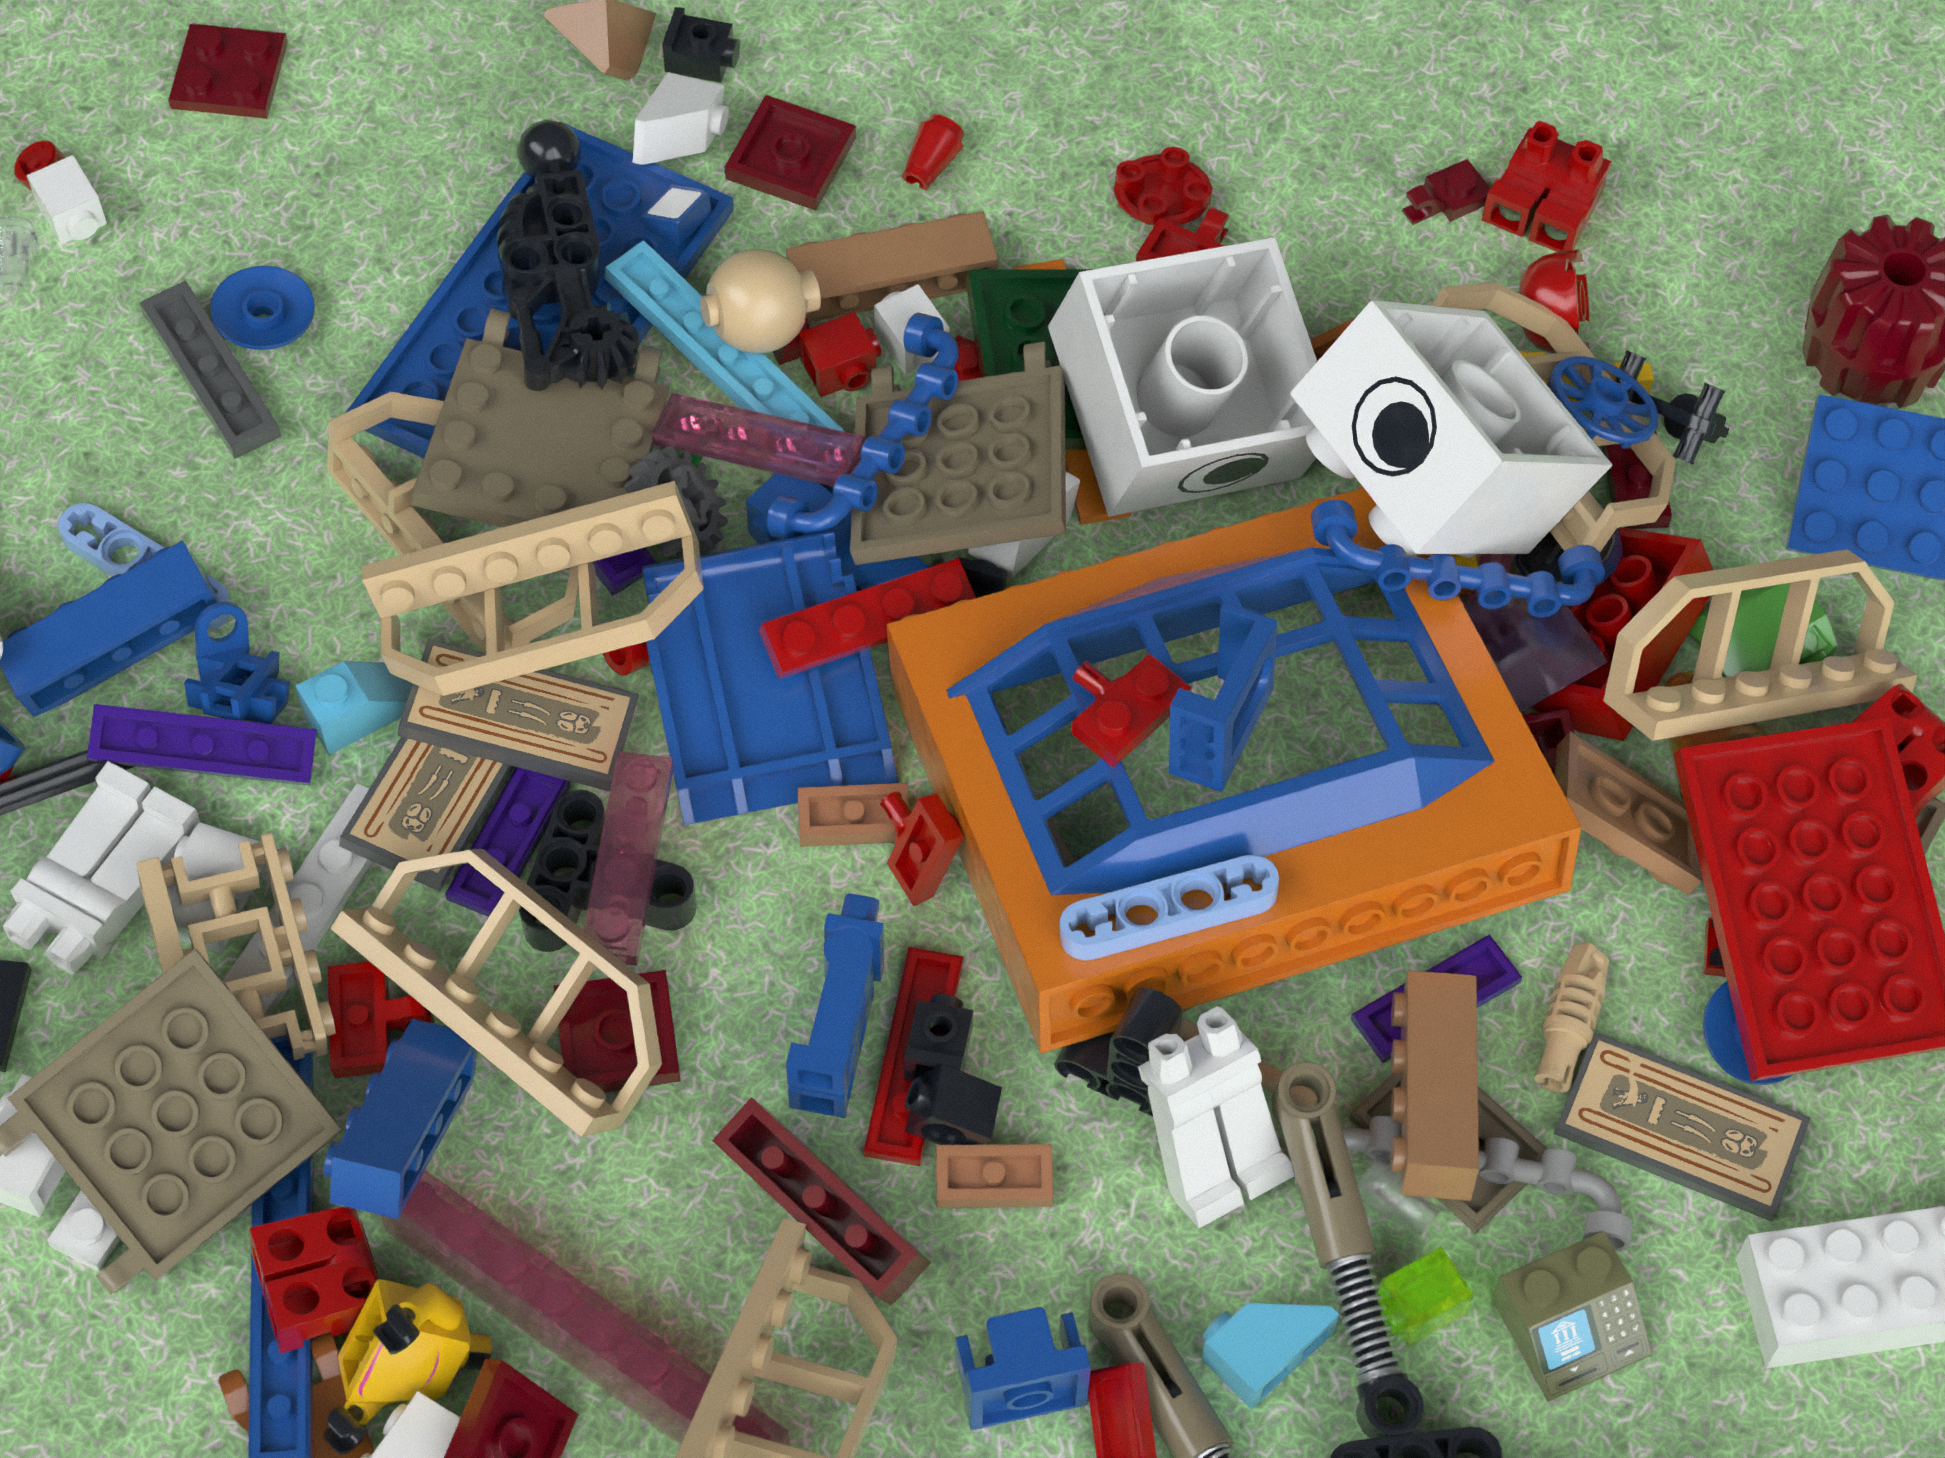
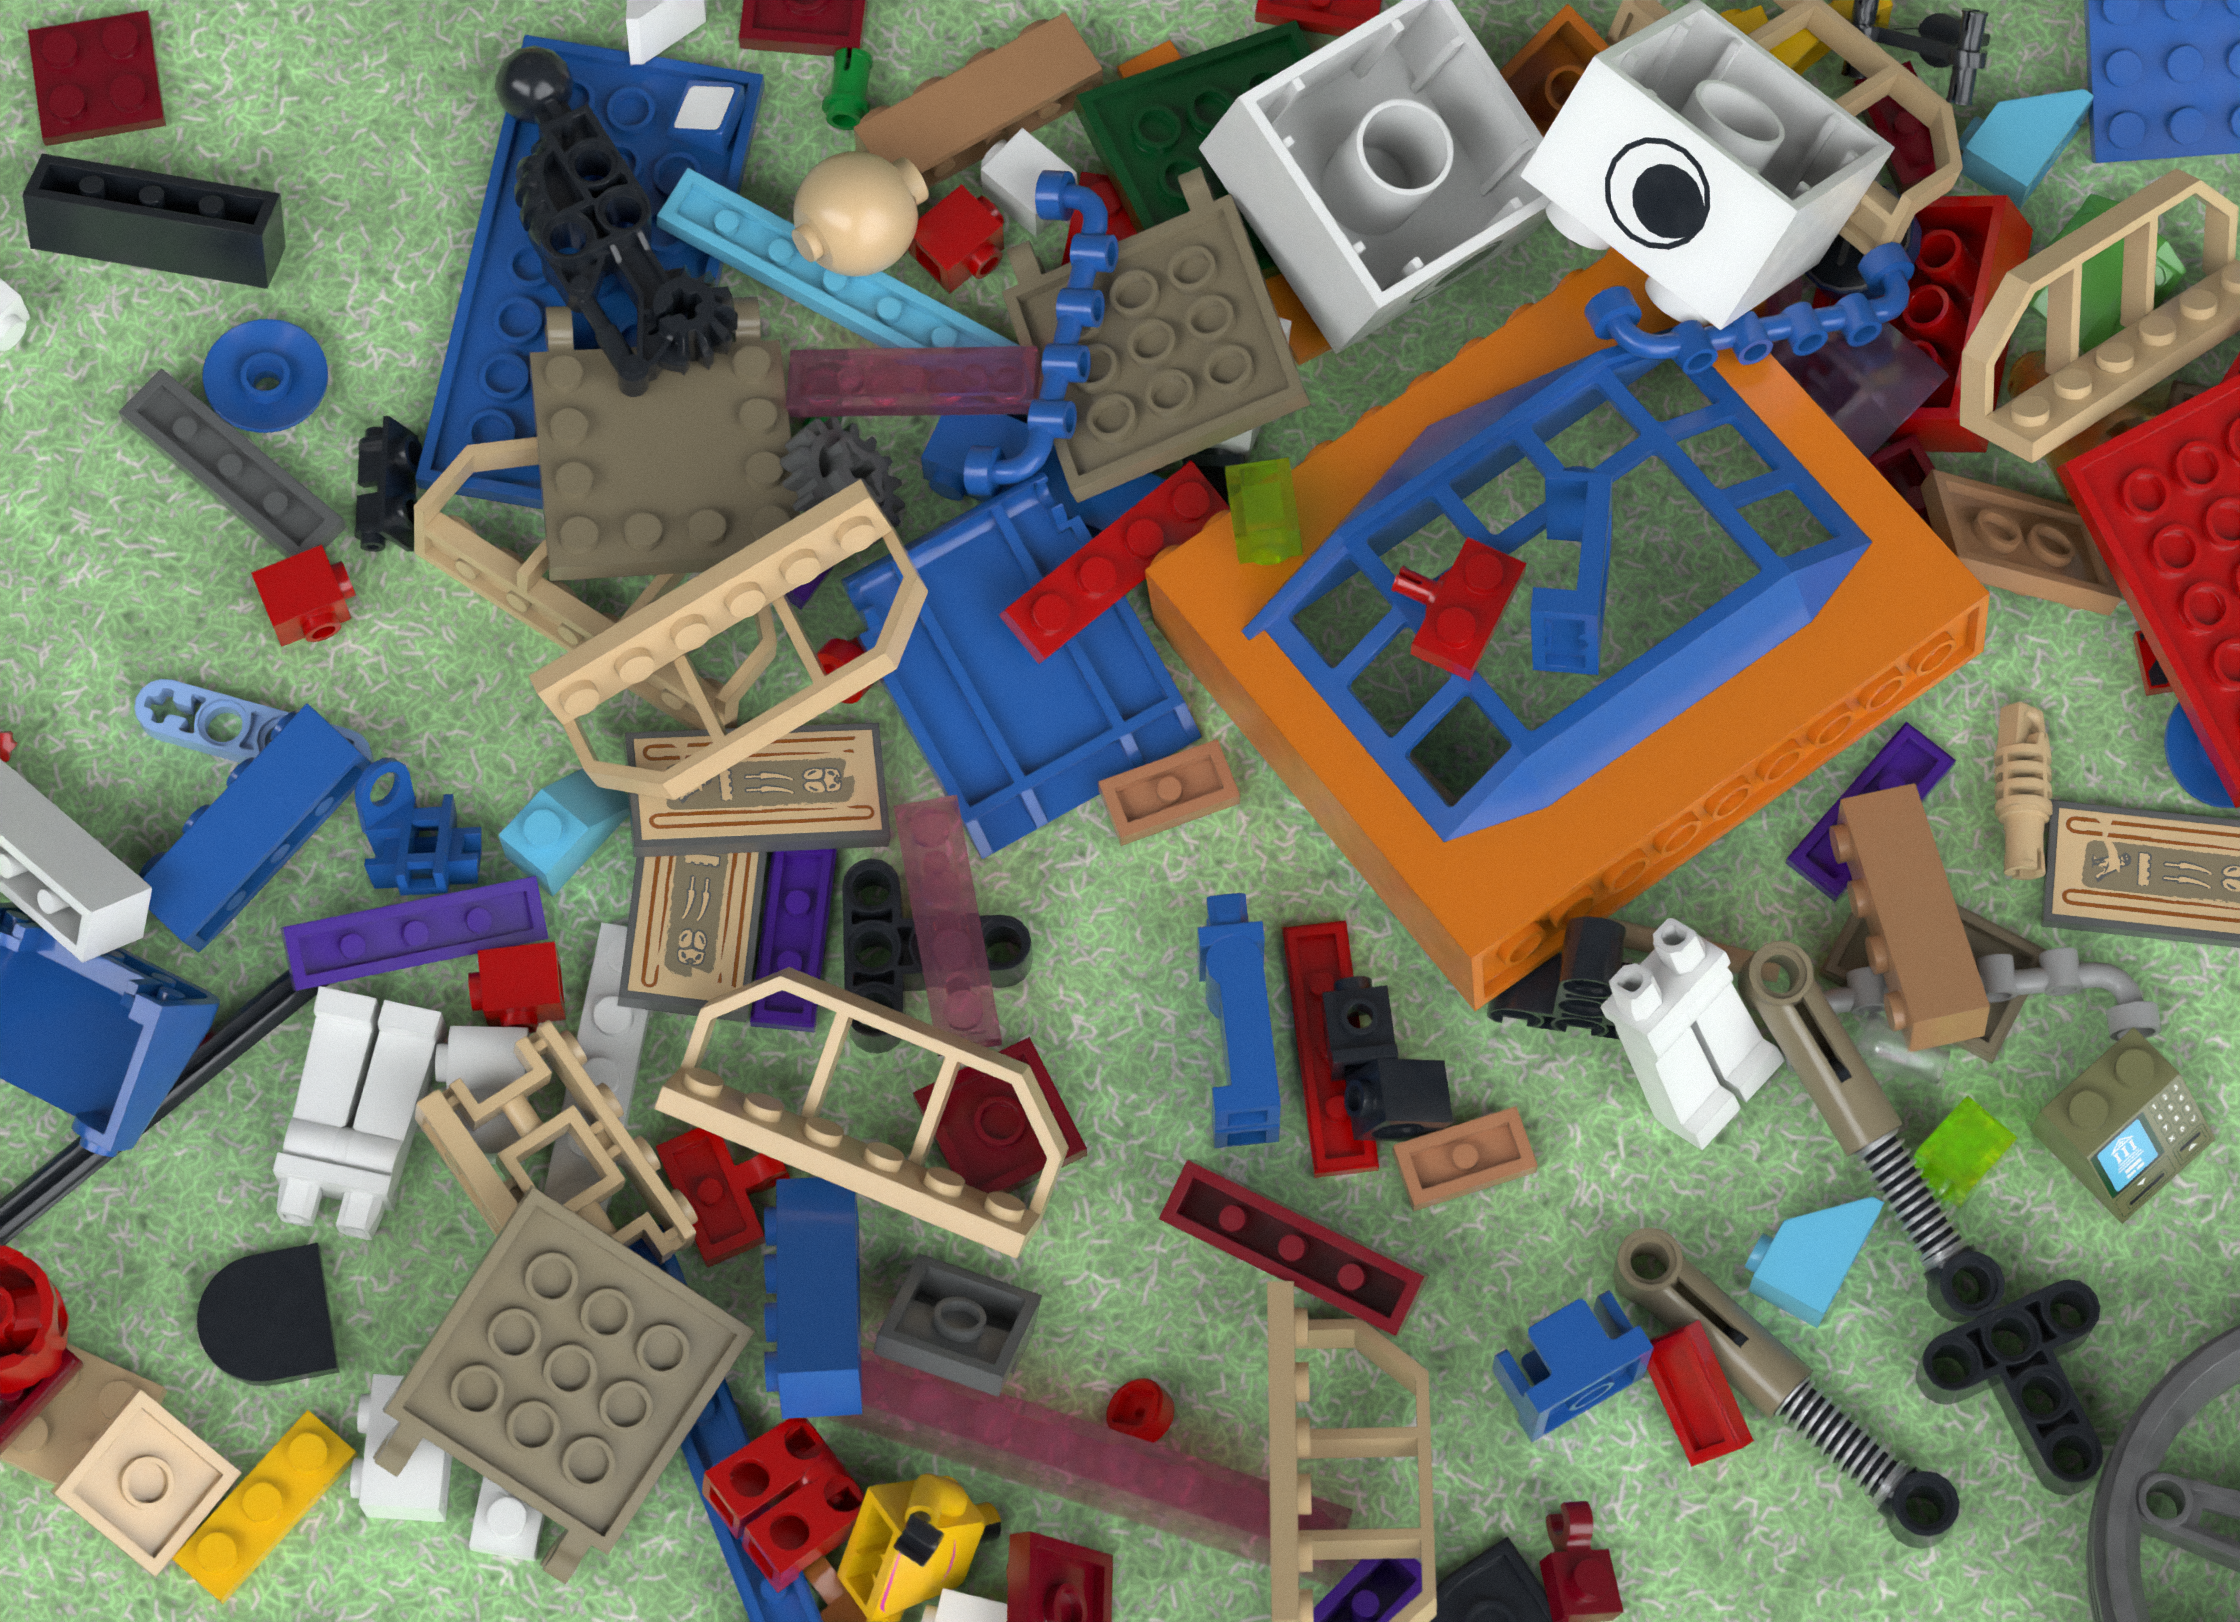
camera: 15 degrees left, 10 degrees up
red plate [880,791,964,906] -> none
light blue beam [1060,855,1279,960] -> none
blue wheel [1547,356,1658,449] -> none
none -> black brick [22,153,286,289]
none -> red brick [251,544,356,647]
none -> black hinge [354,415,422,552]
none -> red brick [468,941,566,1034]
none -> green pin [822,48,873,130]
none -> dark grey plate [873,1253,1042,1397]
none -> red tile [1106,1378,1175,1448]
none -> clear neon green brick [1225,457,1303,565]
none -> medium azure slope [1959,89,2094,210]

